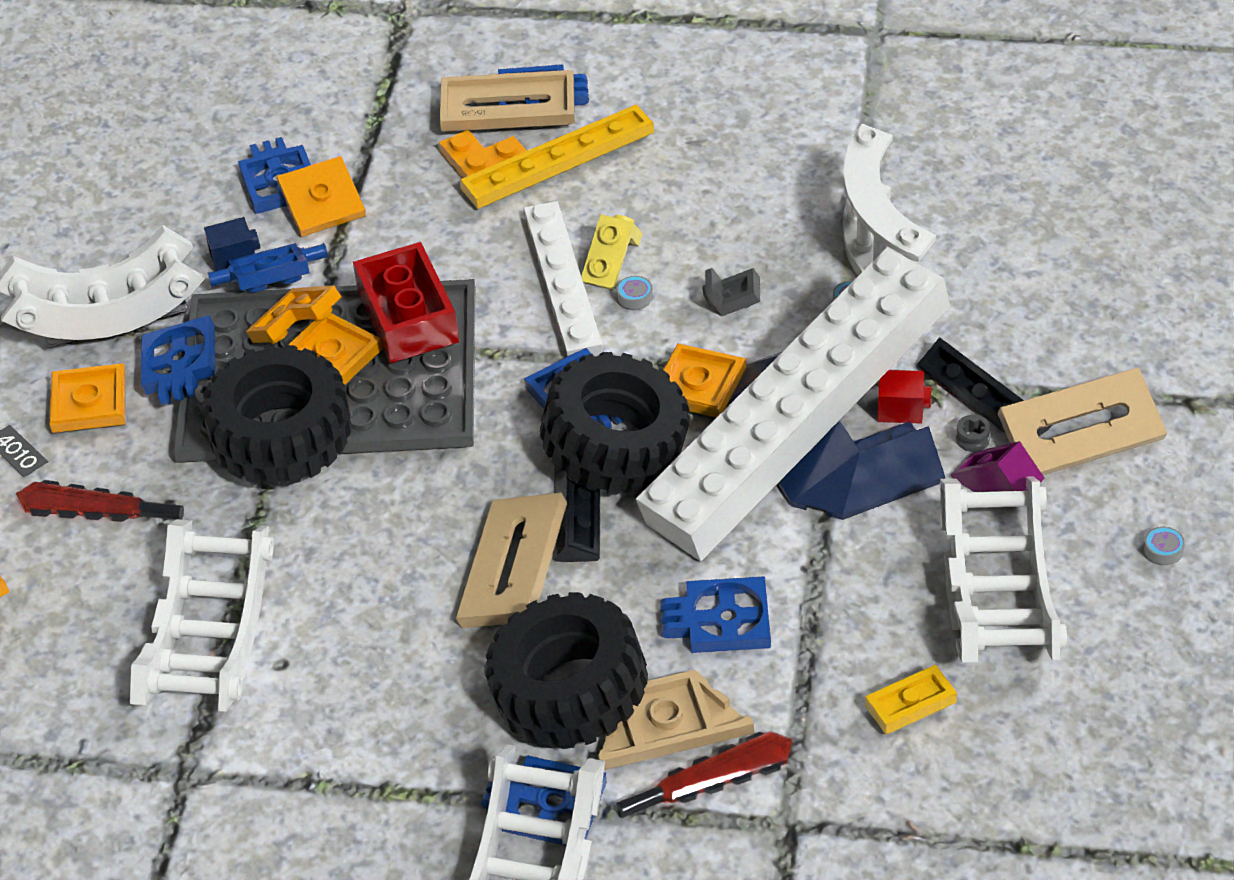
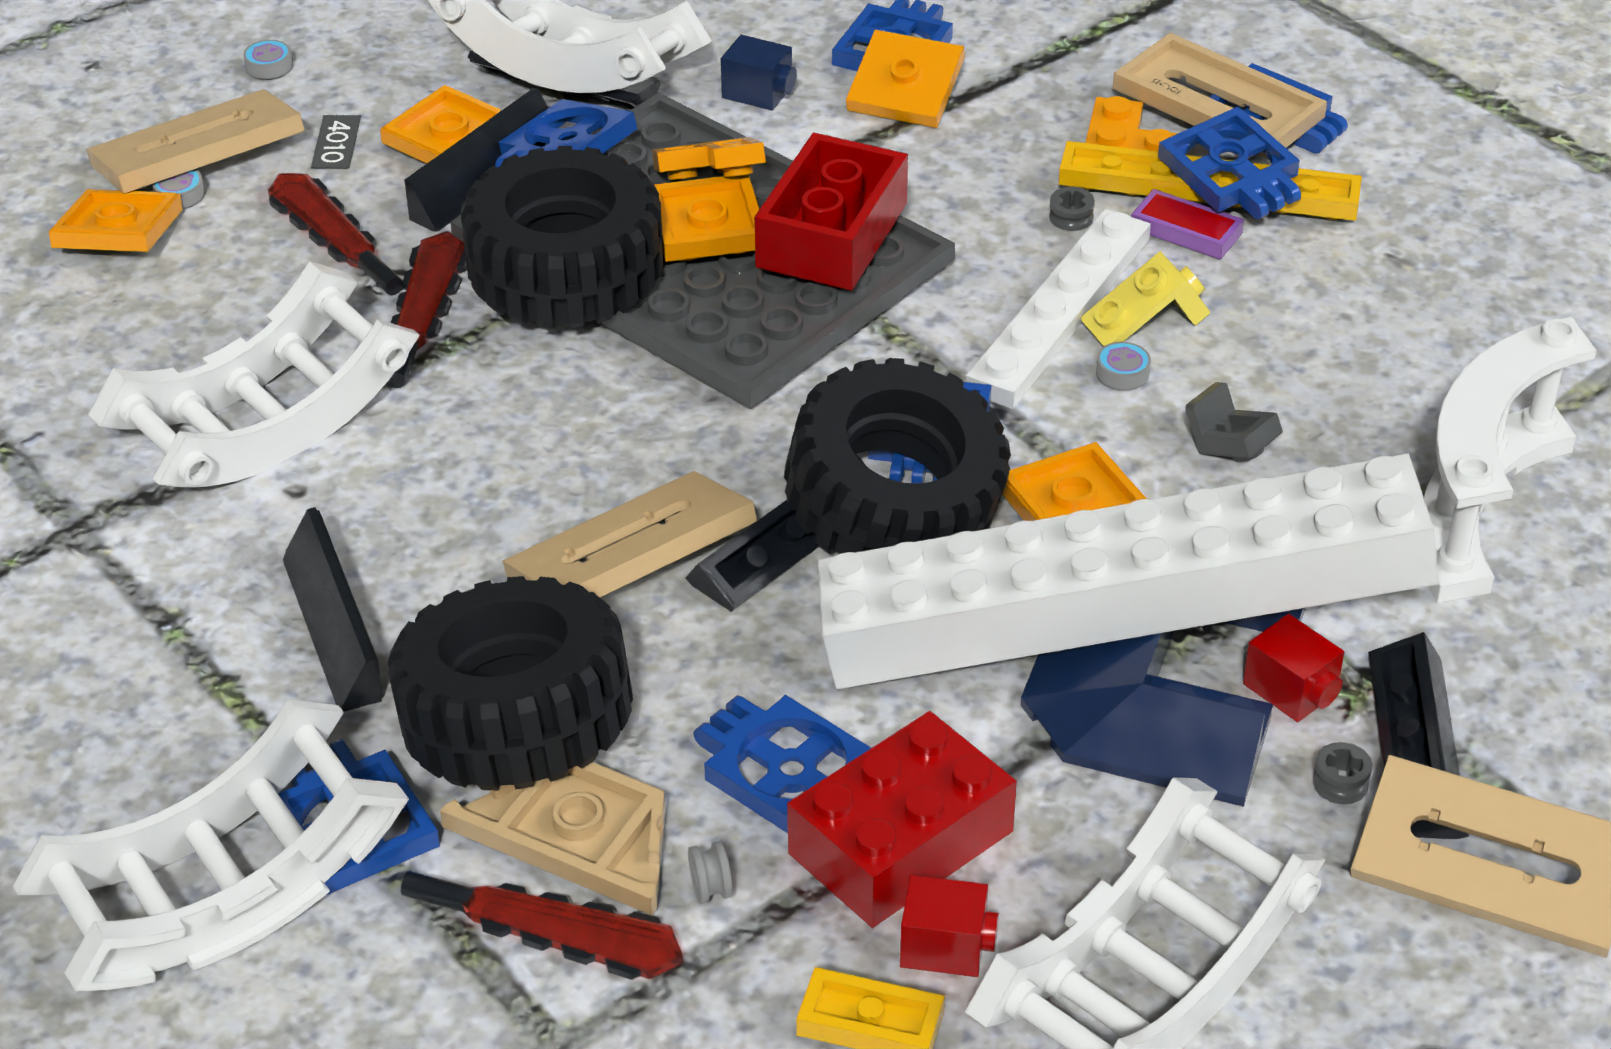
camera: 40 degrees right, 5 degrees down
blue plate [208,243,328,293] -> none
magenta slope [950,441,1045,492] -> none
none -> black slope [283,507,384,712]
none -> clear red sword [386,231,466,388]
none -> black slope [404,88,548,232]
none -> light grey bush [688,841,733,904]
none -> red brick [787,711,1017,928]
none -> red brick [900,875,999,977]
none -> dark grey bush [1049,186,1095,231]
none -> tile [1131,189,1244,259]
none -> blue piece [1158,106,1301,219]

